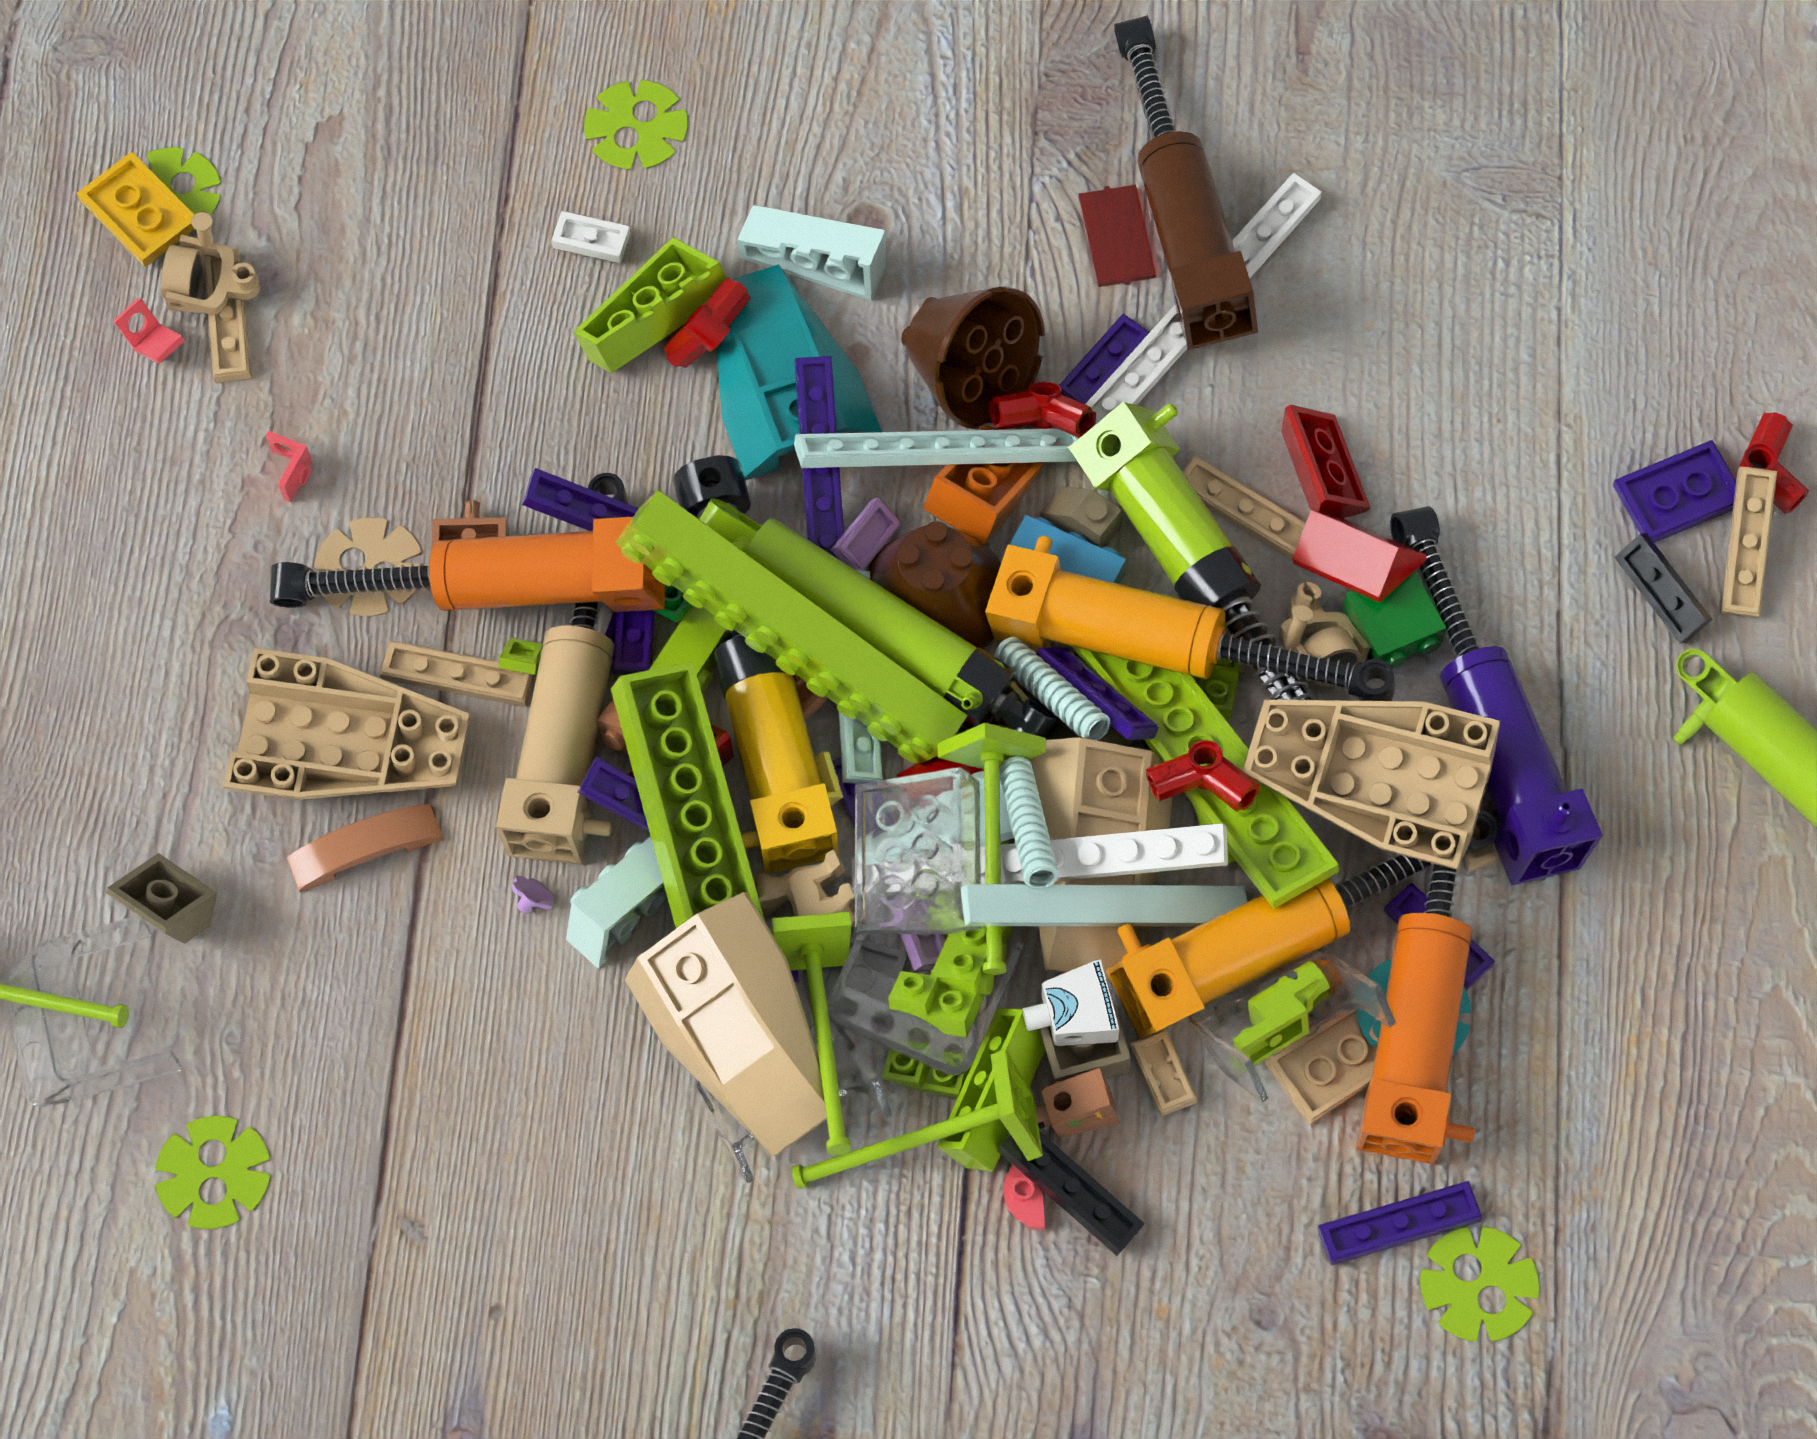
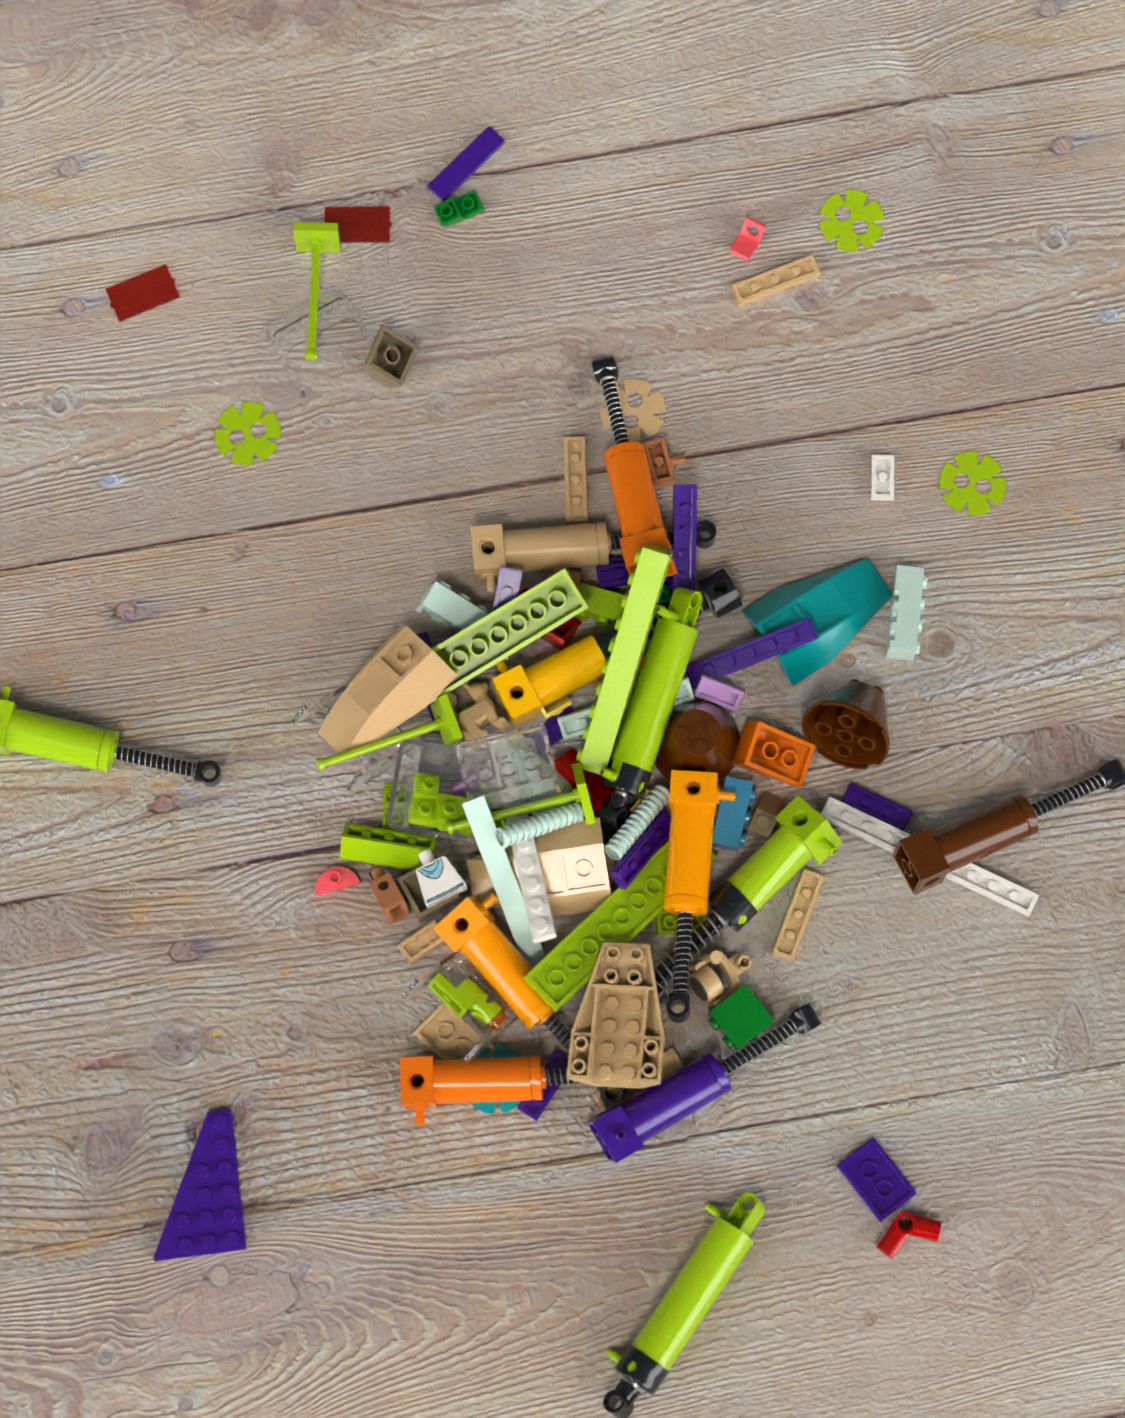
camera: 75 degrees right, 10 degrees up
yellow plate [77,151,195,267] -> none
tan piece [161,212,260,315] -> none
tan wedge [223,648,470,800] -> none
coral bracket [265,431,312,502] -> none
nougat slope [287,804,443,892] -> none
lime tile [499,638,543,675] -> none
lavender plant [512,876,555,914] -> none
lime wedge [573,237,727,374] -> none
red piece [663,278,751,368] -> none
lime tile [792,1050,1043,1189] -> none
light aqua tile [794,429,1079,468] -> none
red piece [988,381,1096,438] -> none
black plate [997,1131,1145,1256] -> none
clear red piece [1078,184,1156,287] -> none
red piece [1146,740,1260,812] -> none
red slope [1281,404,1371,518] -> none
slope [1292,509,1427,603] -> none
dark purple tile [1318,1181,1482,1266] -> none
lime piece [1420,1226,1539,1342] -> none
black plate [1614,533,1713,644] -> none
tan tile [1720,466,1777,618] -> none

